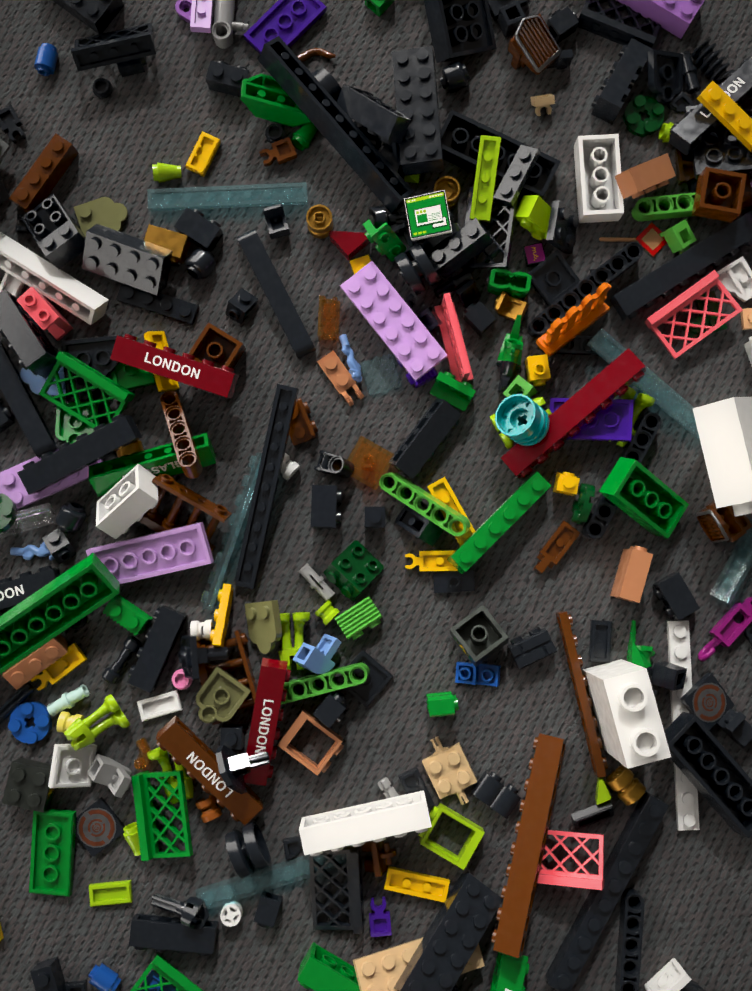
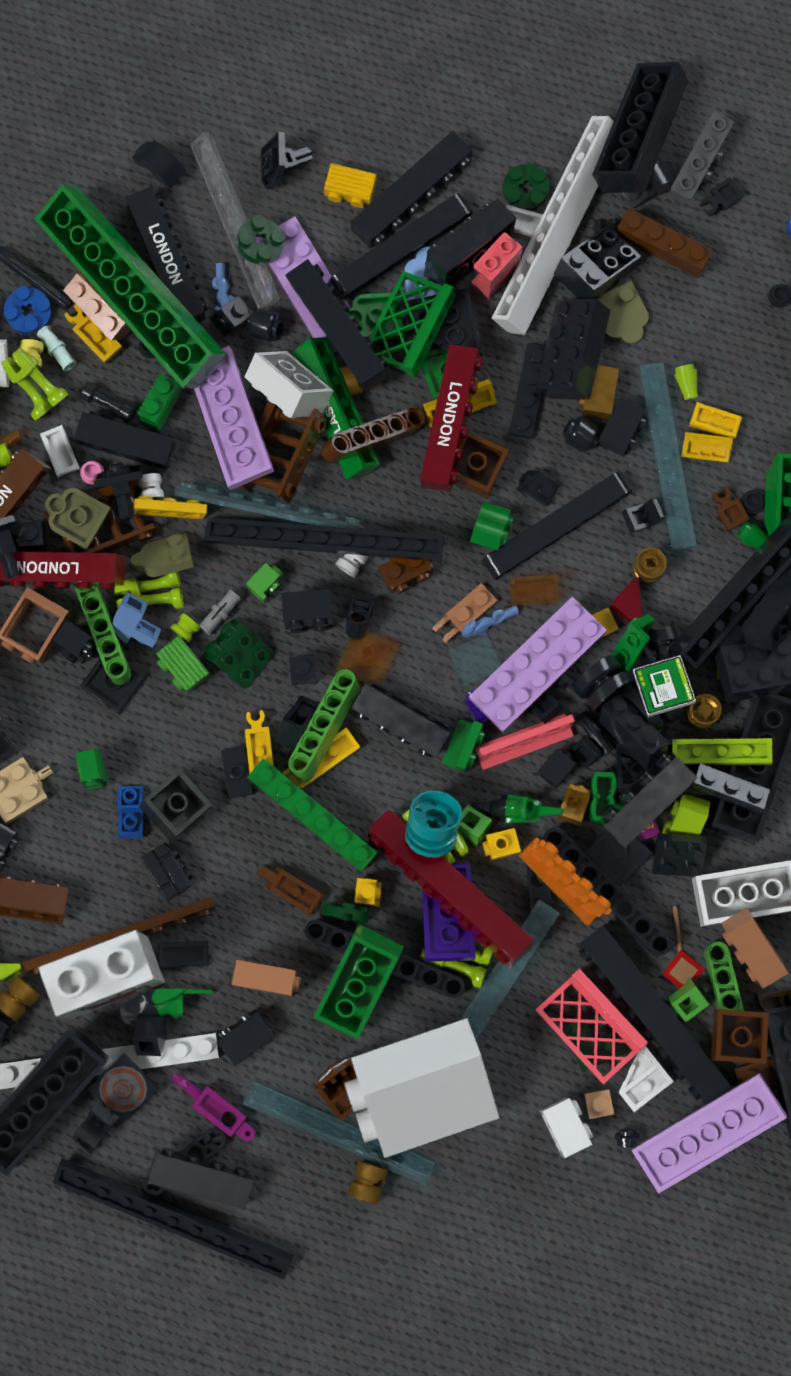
camera: 80 degrees right, 5 degrees down
none -> bright green brick [246,563,284,604]
none -> green brick [470,501,513,551]
none -> black brick [600,752,697,848]
none -> yellow plate [681,432,733,463]

